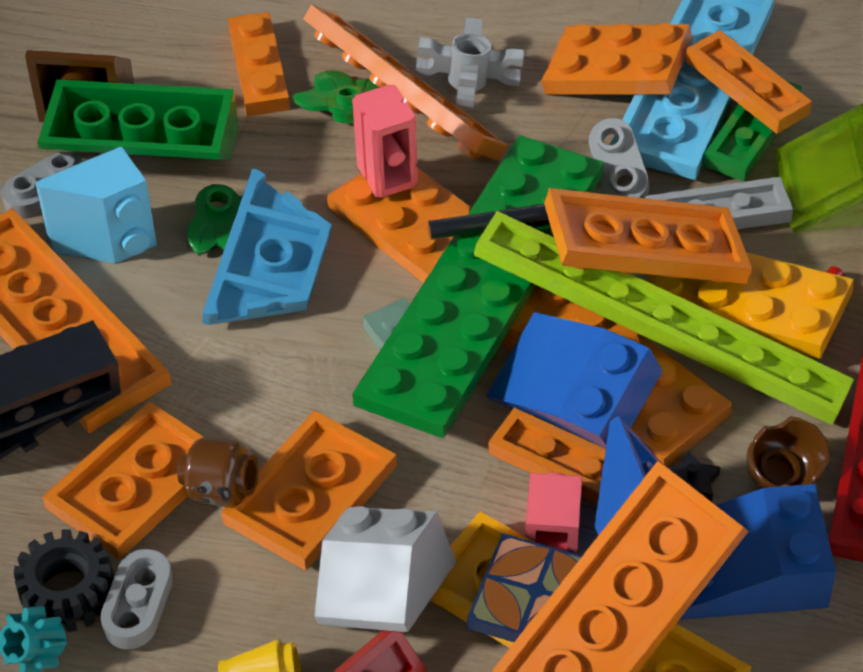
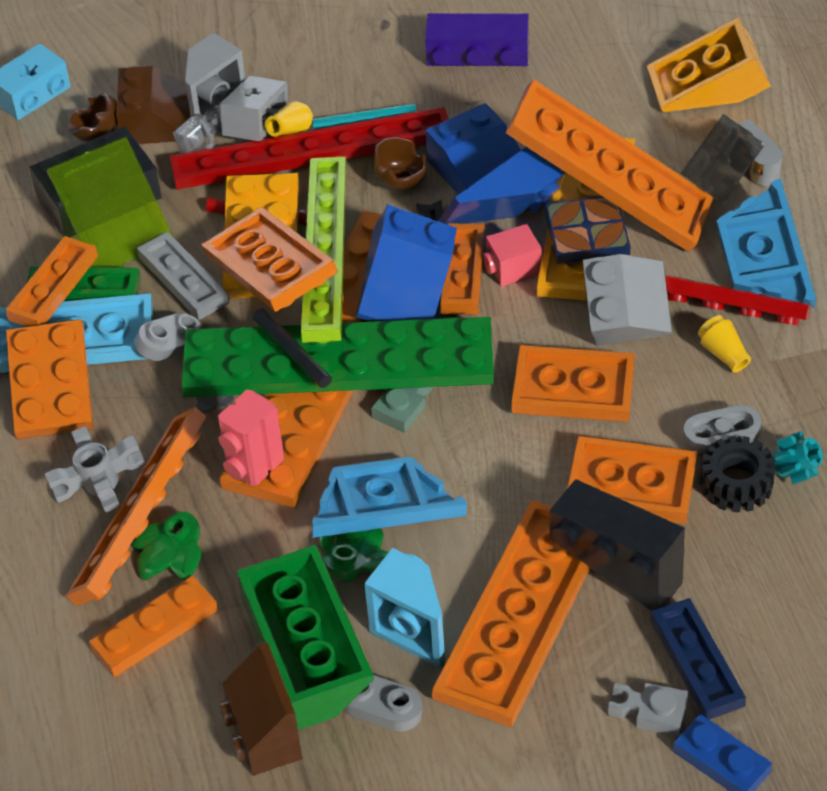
camera: 115 degrees left, 0 degrees up
reddish brown head [177,437,259,508] -> none

